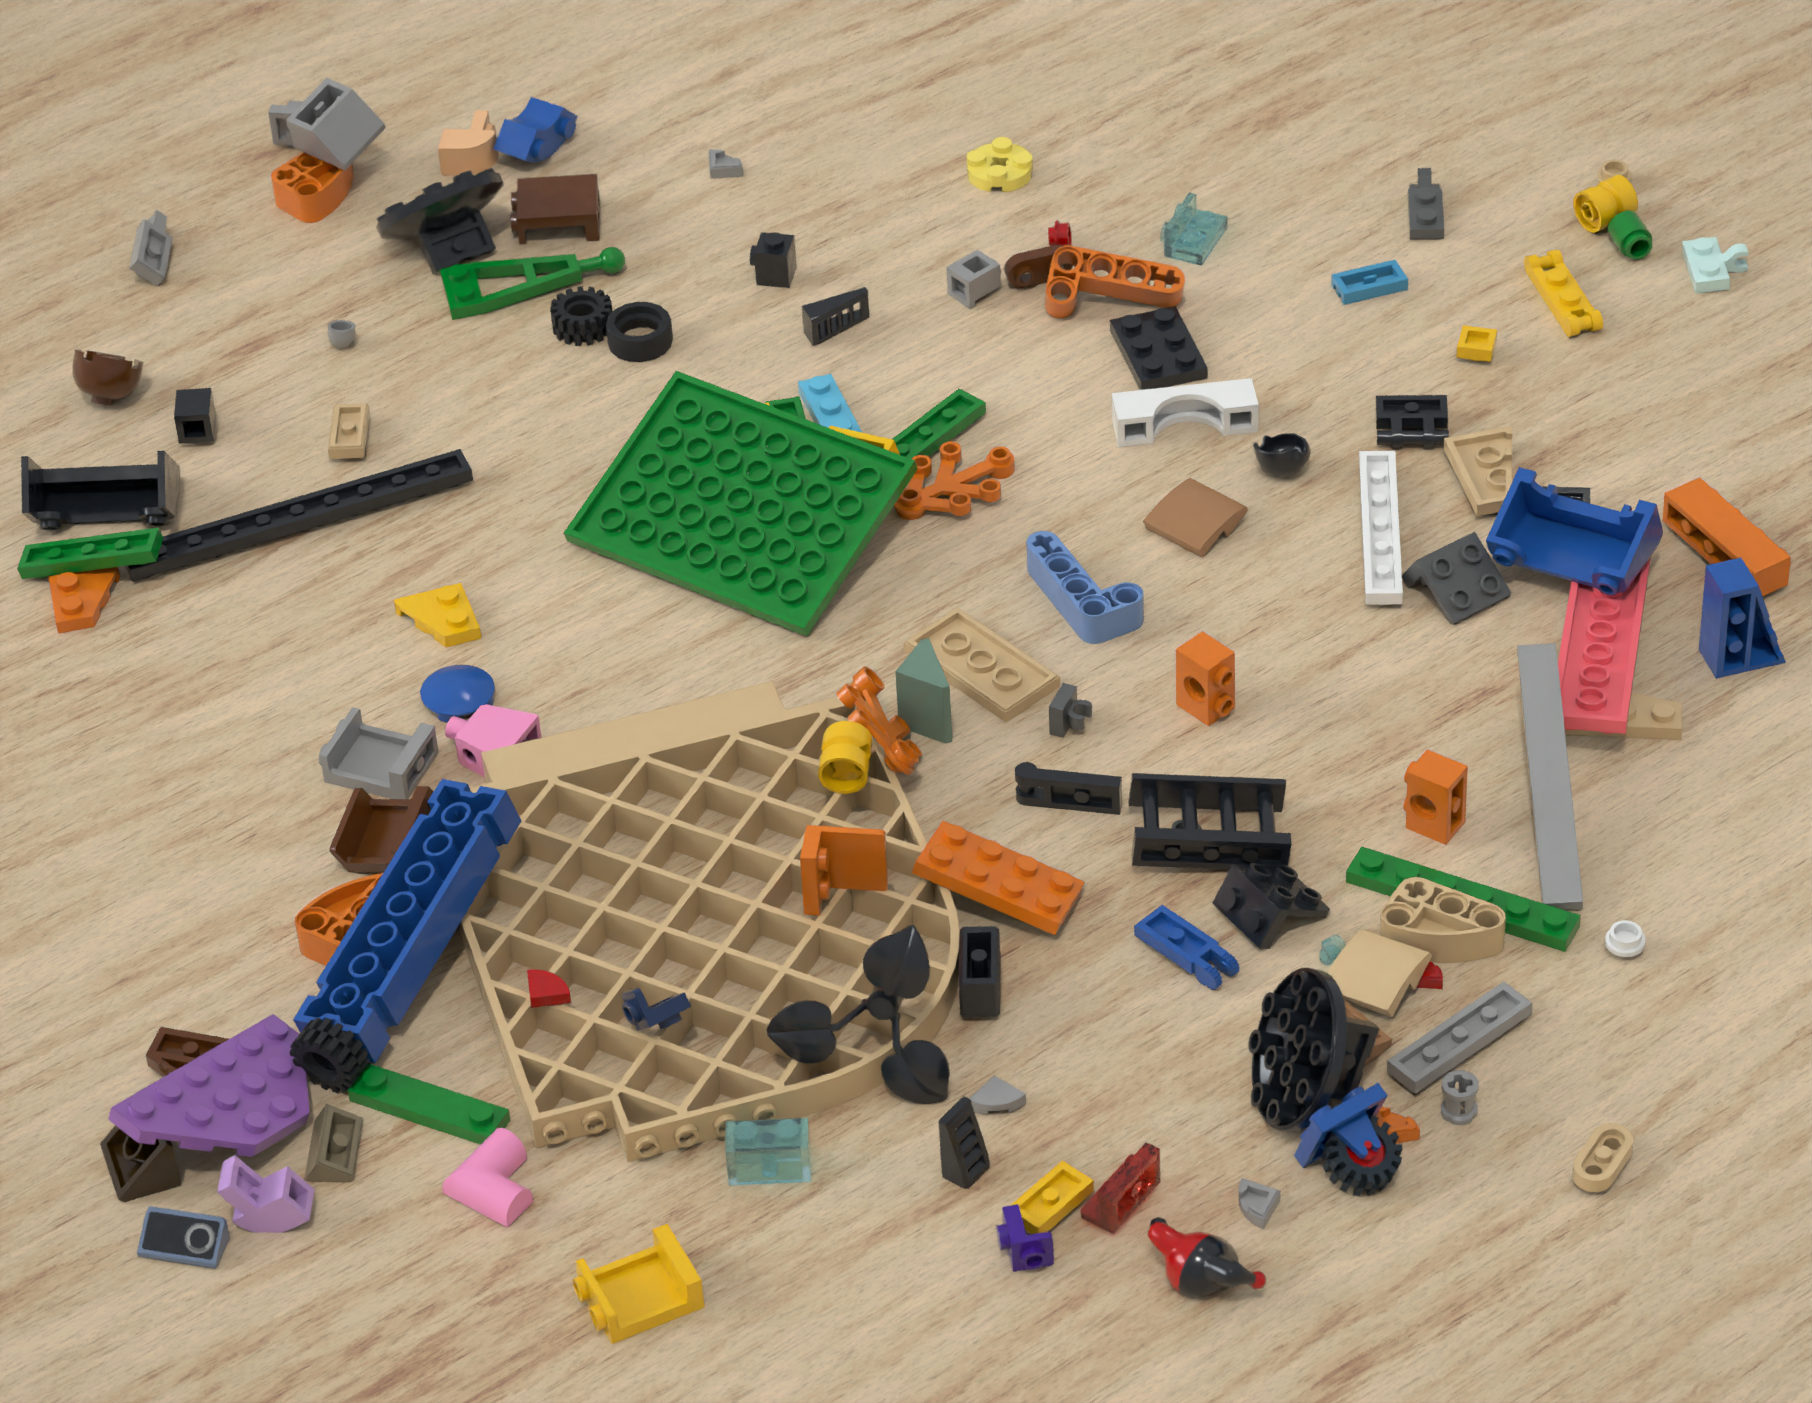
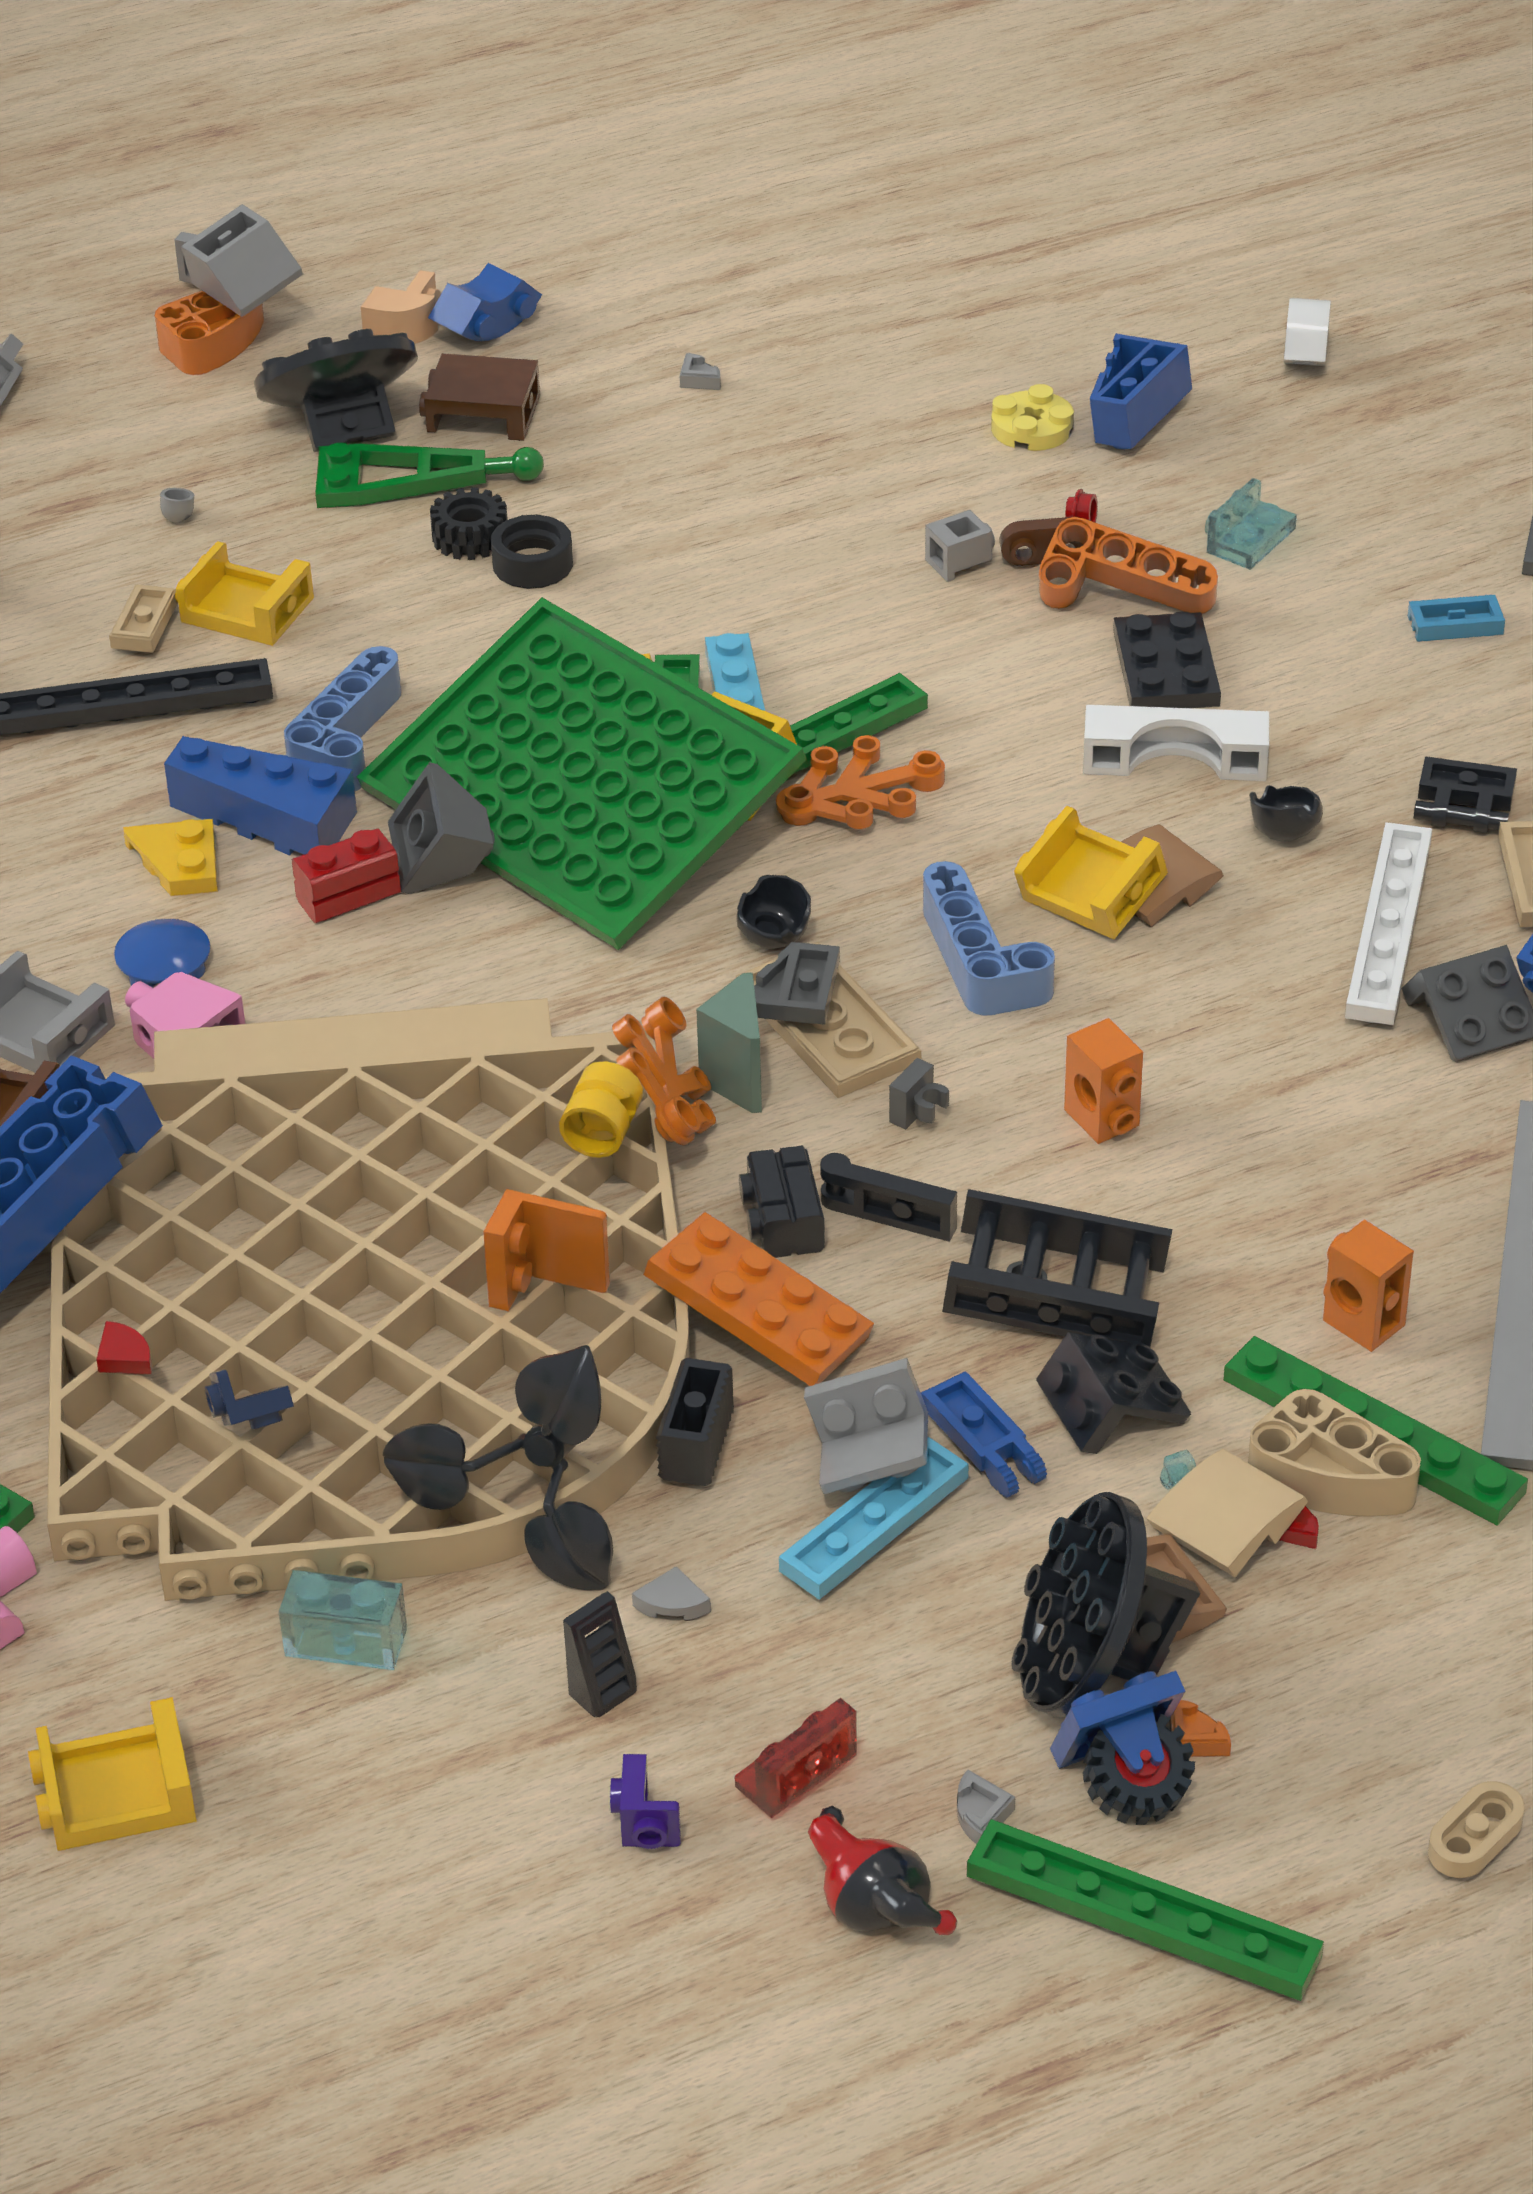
camera: 10 degrees right, 0 degrees up
black brick [750,232,797,288] -> none
black slope [802,287,870,346] -> none
yellow plate [1011,1160,1094,1234] -> none
light grey plate [1387,981,1532,1094] -> none
light grey bush [1441,1070,1479,1125] -> none
none -> blue wedge [164,736,357,855]
none -> yellow panel [175,541,314,646]
none -> medium blue beam [284,646,401,791]
none -> red brick [291,828,401,923]
none -> dark grey slope [388,762,494,894]
none -> black hair [736,875,811,950]
none -> black brick [739,1145,825,1258]
none -> dark grey wing [754,942,840,1025]
none -> medium azure plate [779,1437,969,1600]
none -> light grey bracket [804,1358,928,1494]
none -> green plate [967,1819,1324,2001]
none -> yellow panel [1014,806,1168,940]
none -> blue wedge [1090,334,1192,449]
none -> white brick [1284,298,1331,366]

